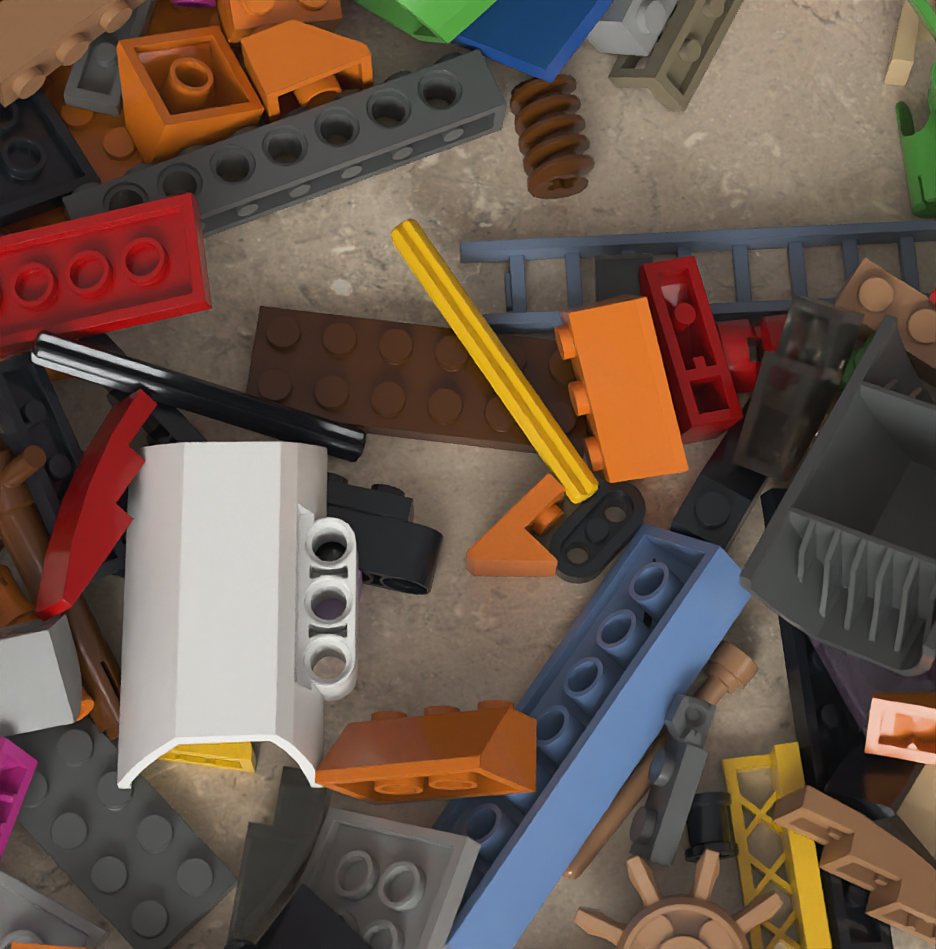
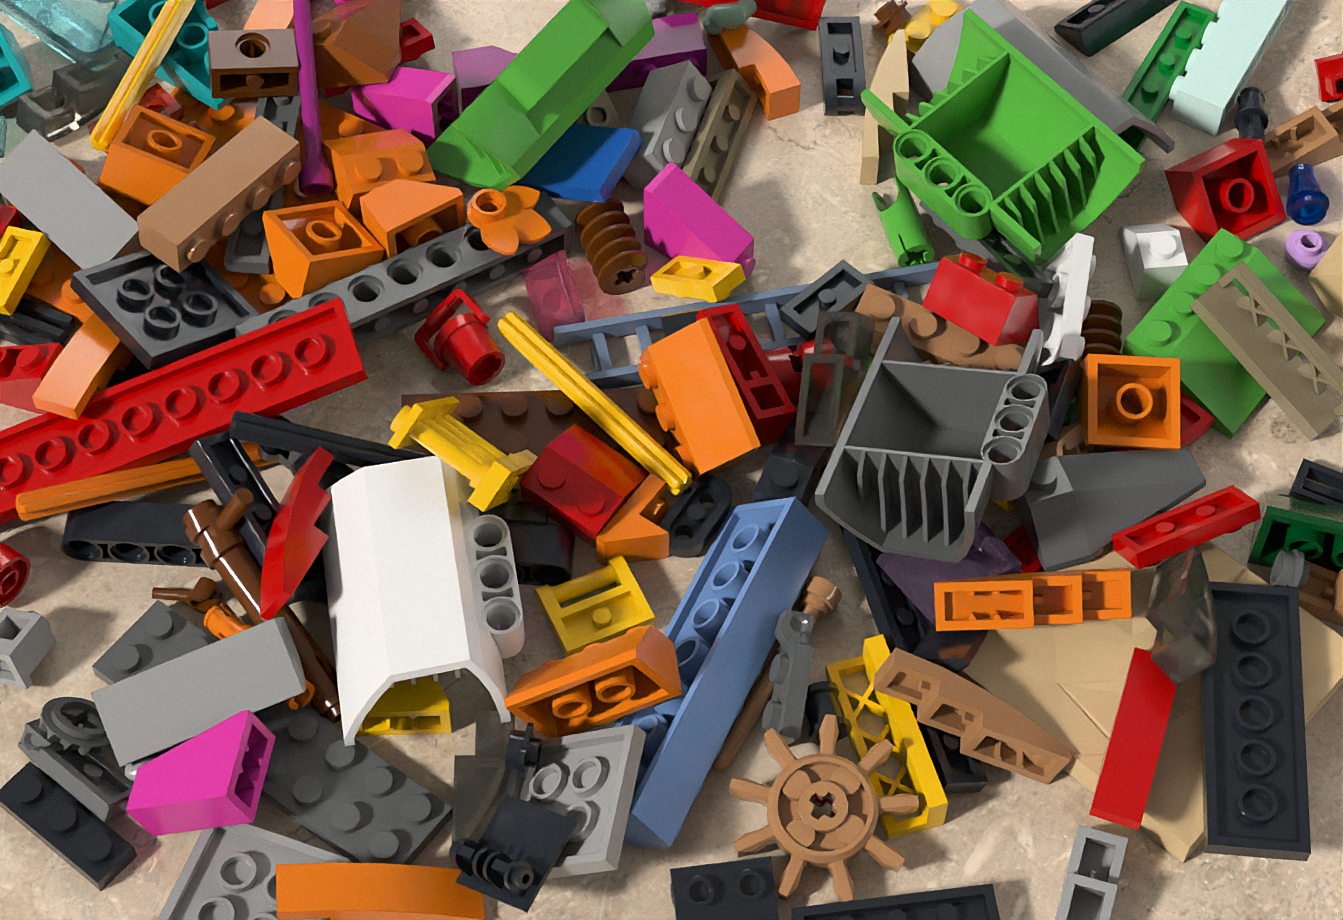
camera: 10 degrees left, 15 degrees down
none -> yellow fence [388,396,538,512]
none -> red piece [414,289,506,386]
none -> orange plate [467,185,552,255]
none -> black plate [505,722,542,781]
none -> red slope [519,424,650,549]
none -> clear pink slope [522,250,585,342]
none -> yellow plate [534,555,655,657]
none -> dark pink slope [644,162,756,281]
none -> yellow plate [650,255,746,303]
none -> black plate [780,259,875,341]

